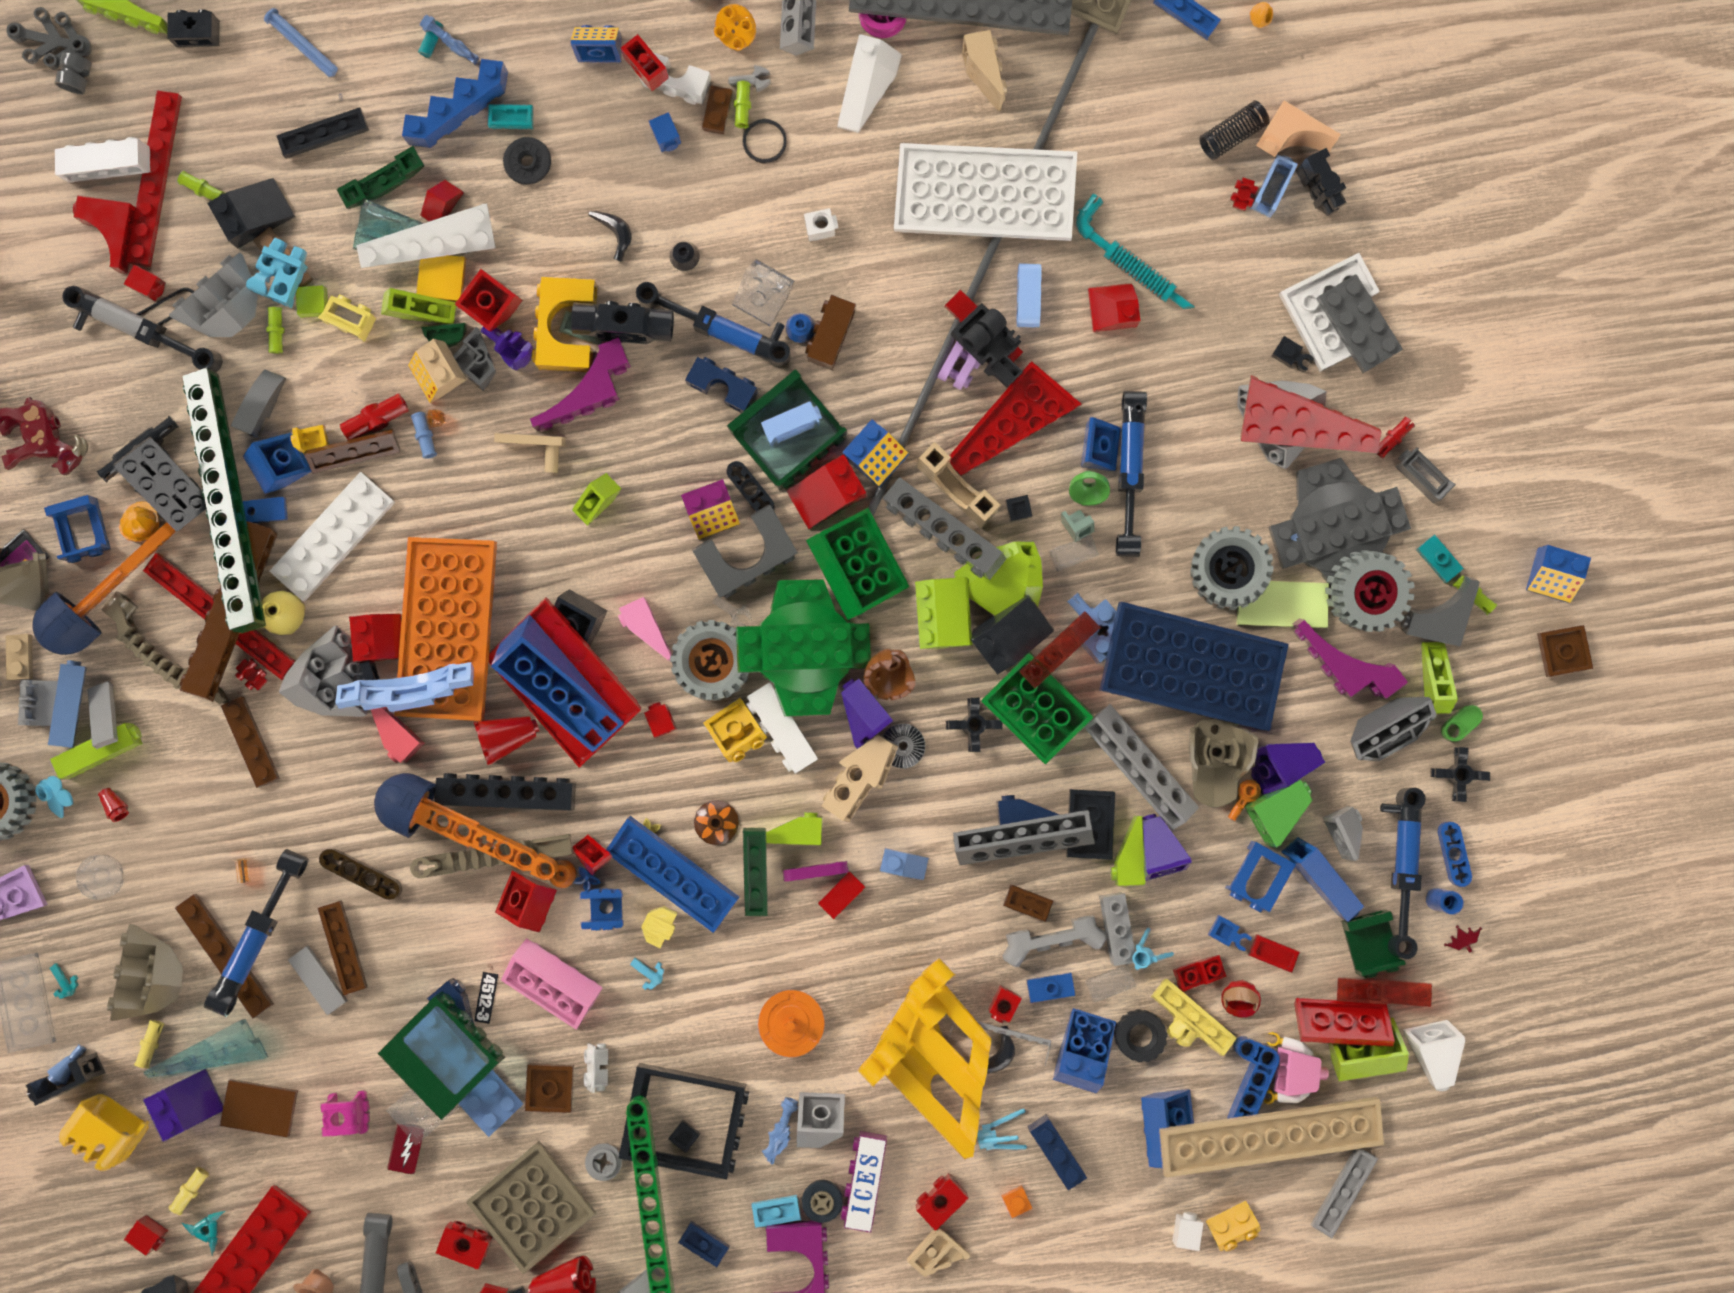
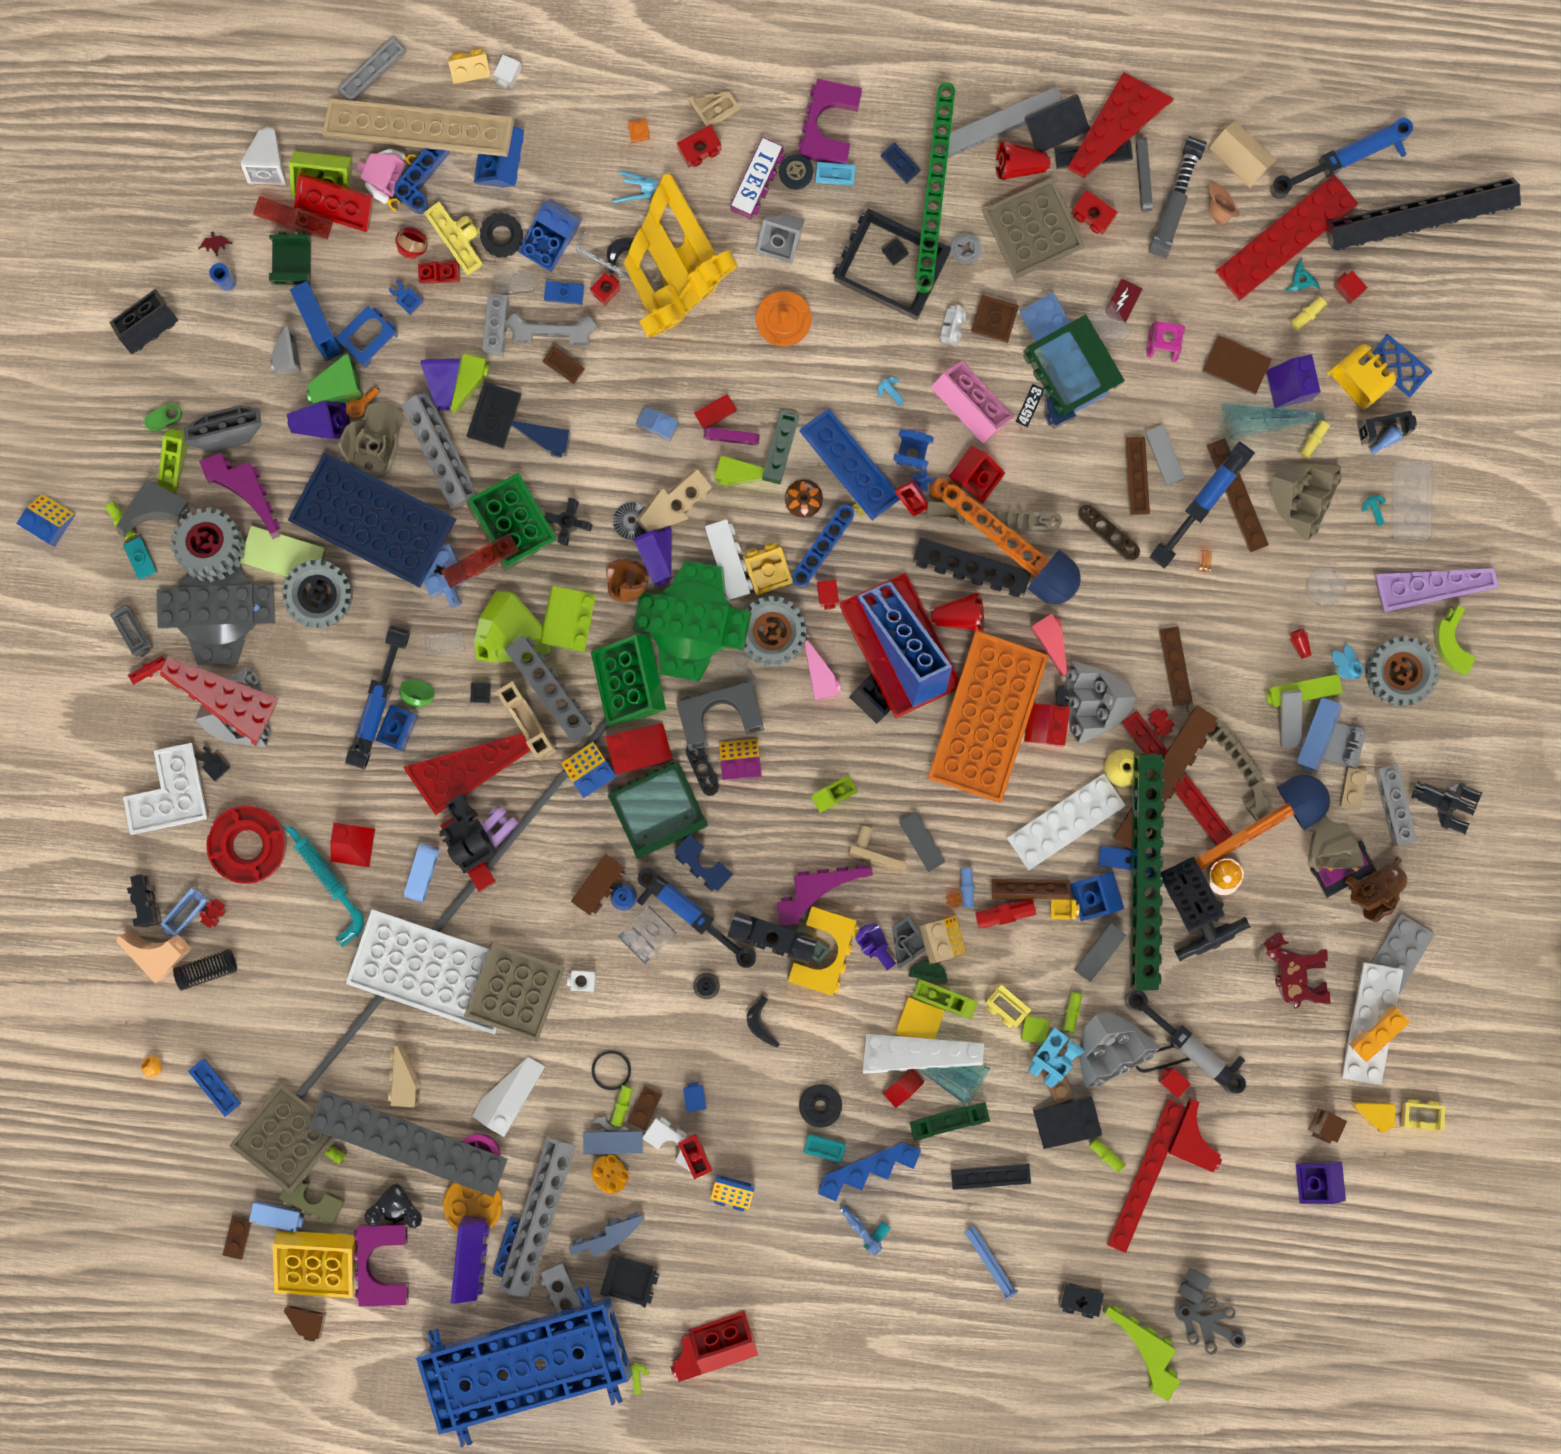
camera: 160 degrees left, 0 degrees up
blue panel [44,495,111,563] -> none
white brick [55,137,150,183] -> none
light blue piece [336,662,474,712] -> none
red slope [454,269,523,332] -> none
light yellow hair [642,906,677,948] -> none
light blue window [761,401,822,447] -> none
medium blue piece [761,1097,798,1164] -> none
dark grey brick [953,810,1095,866] -> none
black slope [971,595,1054,675] -> none
dark blue arch [1027,1114,1087,1191] -> none
sand green panel [1061,510,1094,542] -> none
medium azure plant [1133,928,1174,970] -> none
red tile [1248,934,1300,973] -> none
dark grey plate [1316,274,1403,373] -> none
black piece [1380,787,1426,959] -> none
black pin [1430,747,1490,802] -> none
blue beam [1437,822,1472,887] -> none
reddish brown plate [1537,625,1593,677] -> none
none -> black slope [109,289,179,355]
none -> red piece [206,806,287,884]
none -> dark tan plate [464,942,565,1042]
none -> sand blue piece [583,1131,643,1154]
none -> blue beam [792,505,854,588]
none -> dark grey tile [899,812,945,872]
none -> blue window [1365,334,1432,398]

